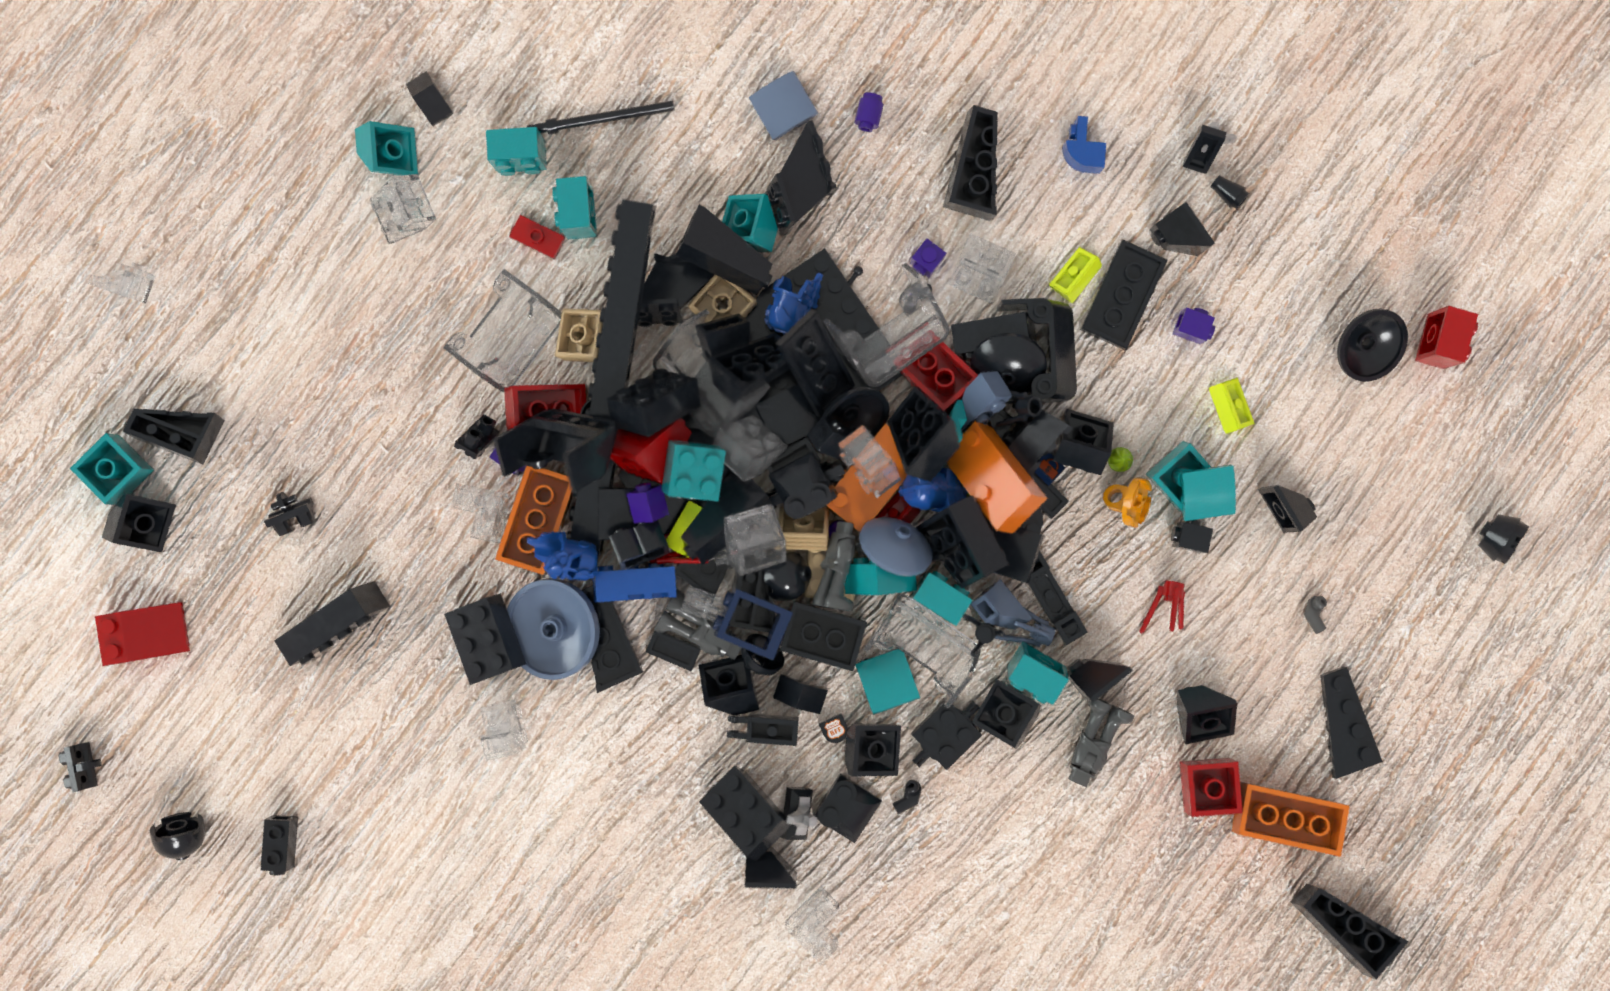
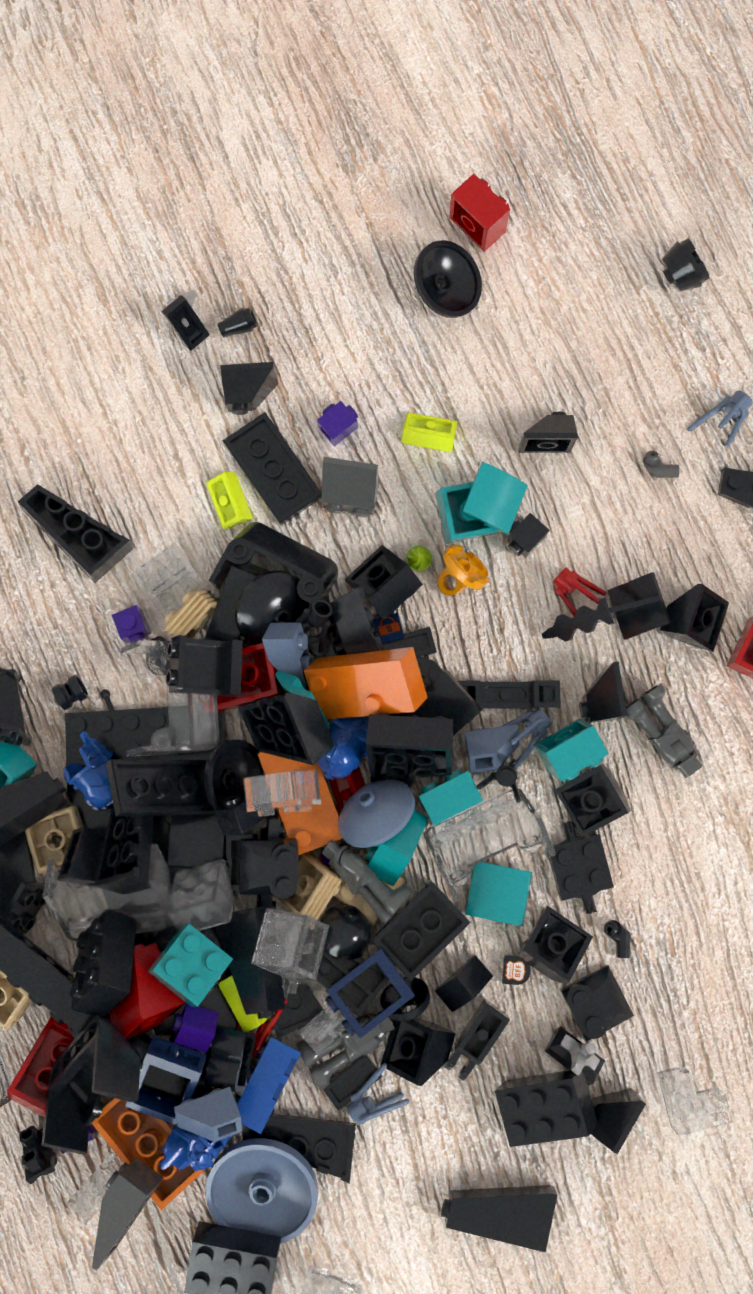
camera: 55 degrees left, 5 degrees down
blue brick [1062,116,1106,174] -> none
none -> black wheel [51,675,89,710]
none -> dark grey slope [92,1157,163,1271]
none -> dark blue window [125,1035,207,1126]
none -> tan brick [164,589,219,638]
none -> black panel [166,635,243,697]
none -> sand blue slope [174,1087,243,1142]
none -> dark grey slope [322,457,379,518]
none -> sand blue plant [348,1063,410,1125]
none -> black slope [441,1185,558,1253]
none -> black piece [541,572,671,642]
none -> sand blue plant [687,390,752,447]

